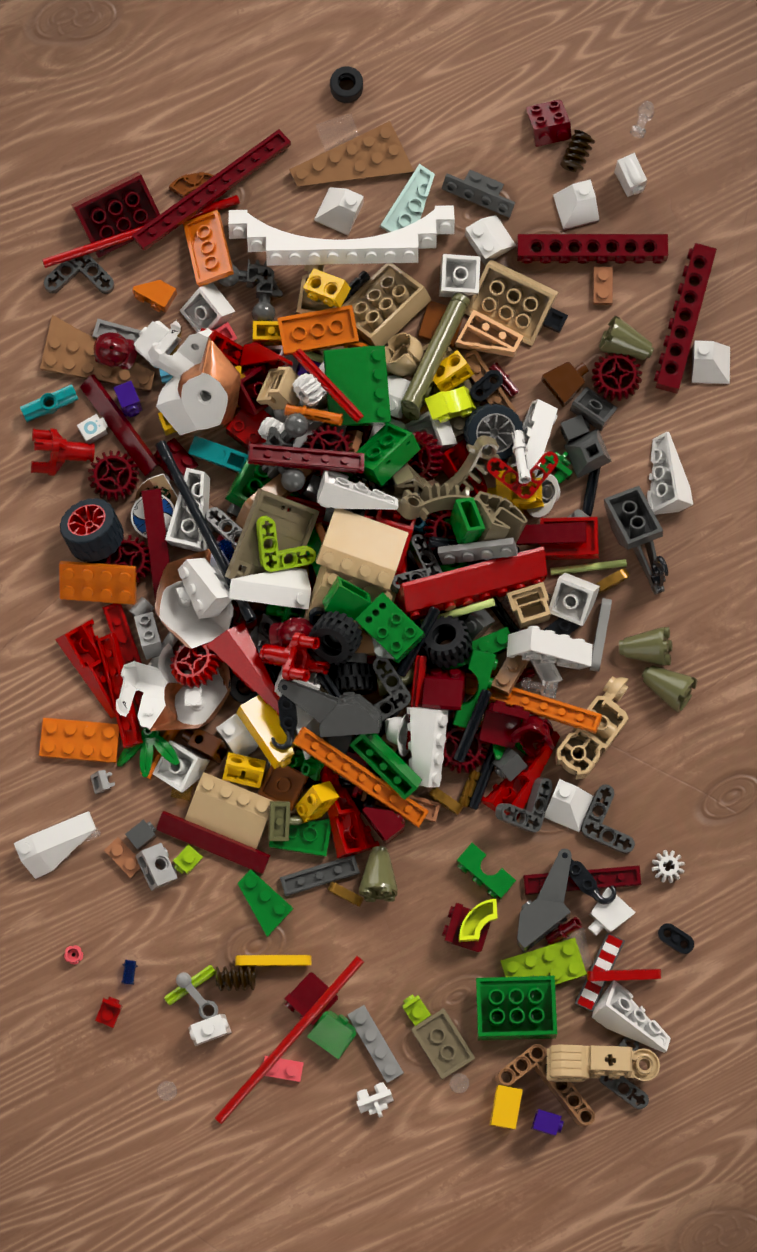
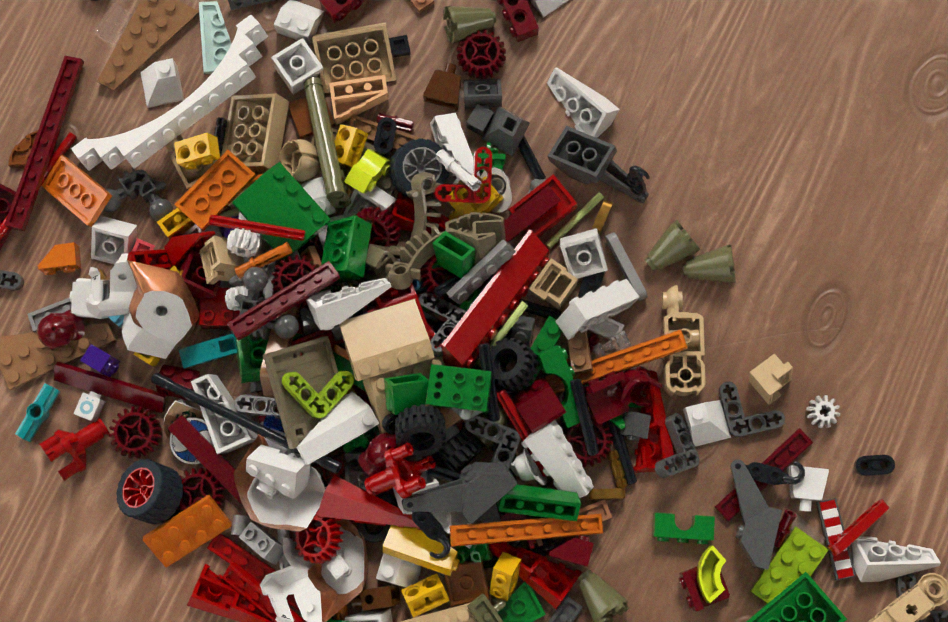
camera: 30 degrees left, 0 degrees up
none -> tan plate [749,354,793,405]

